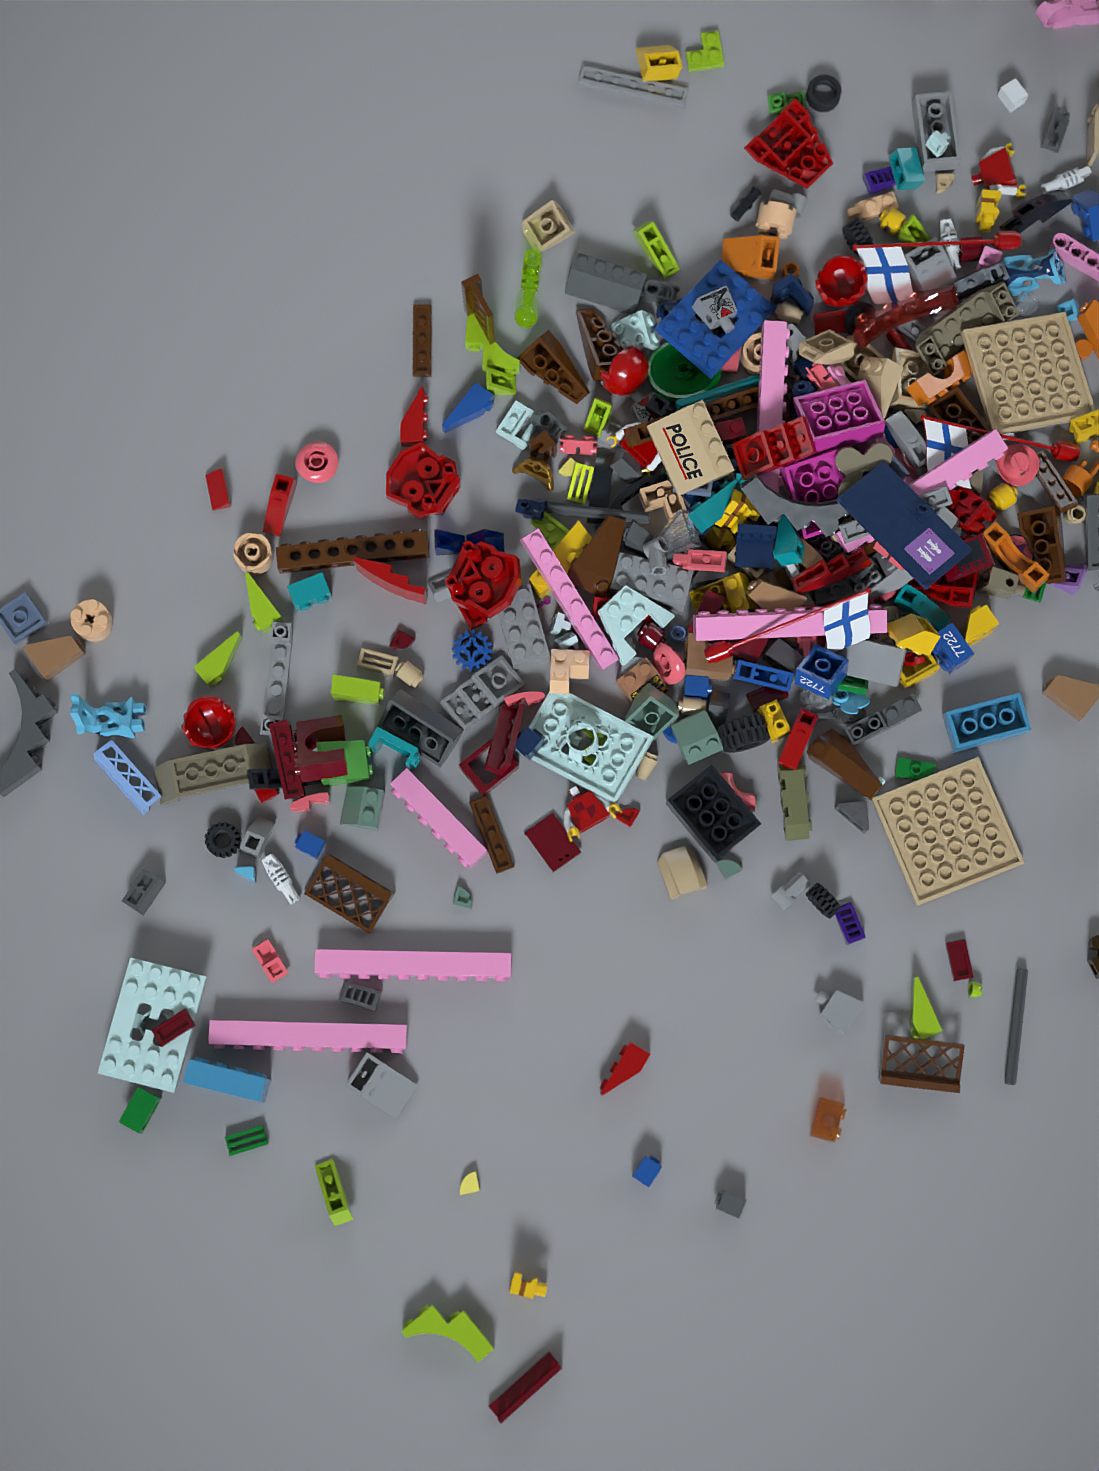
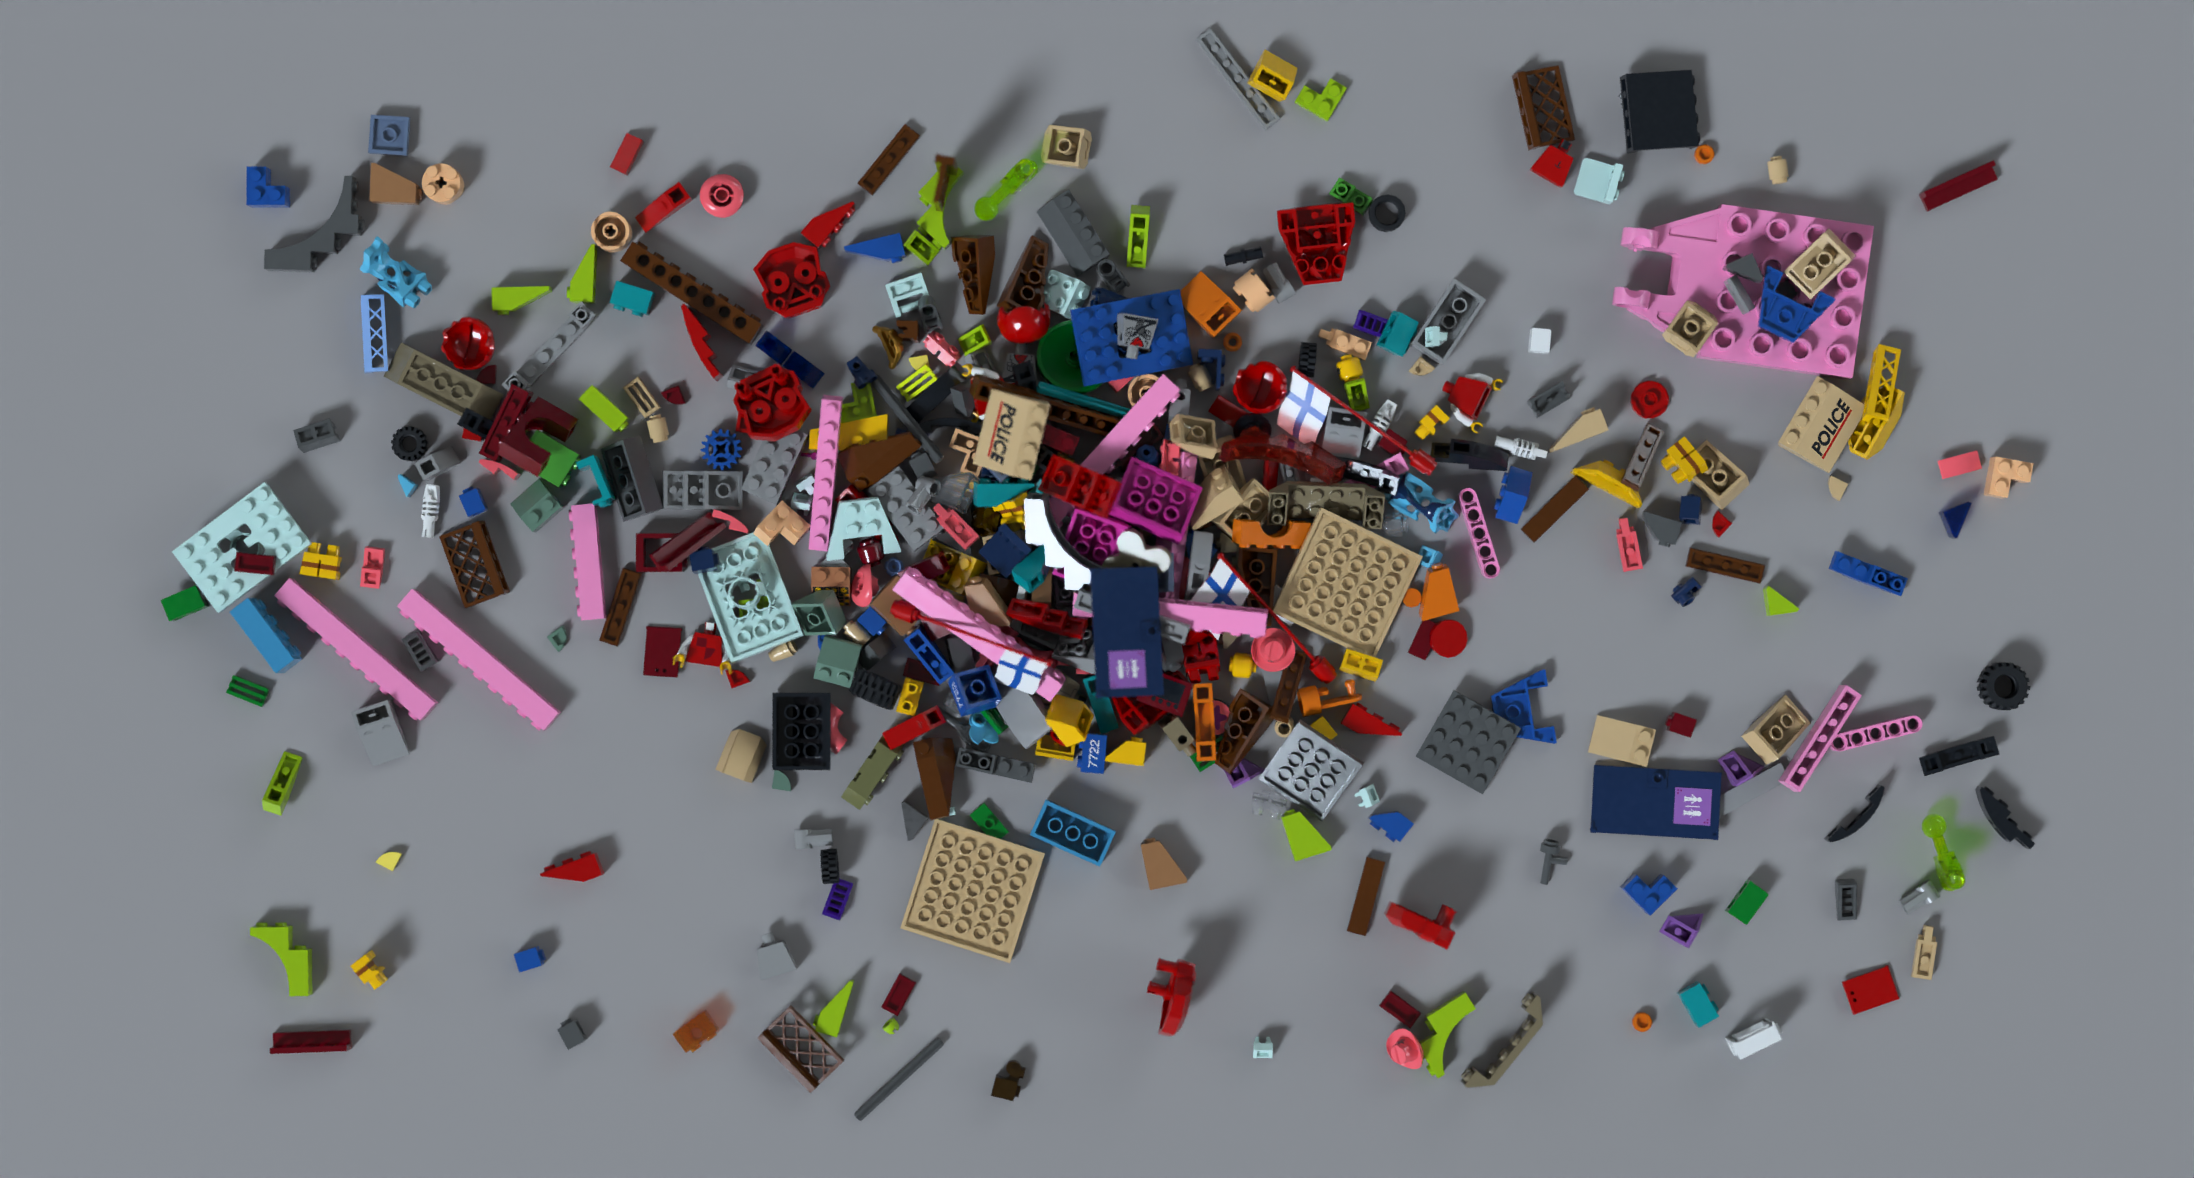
camera: 35 degrees right, 10 degrees up
none -> yellow hips [300,542,342,580]

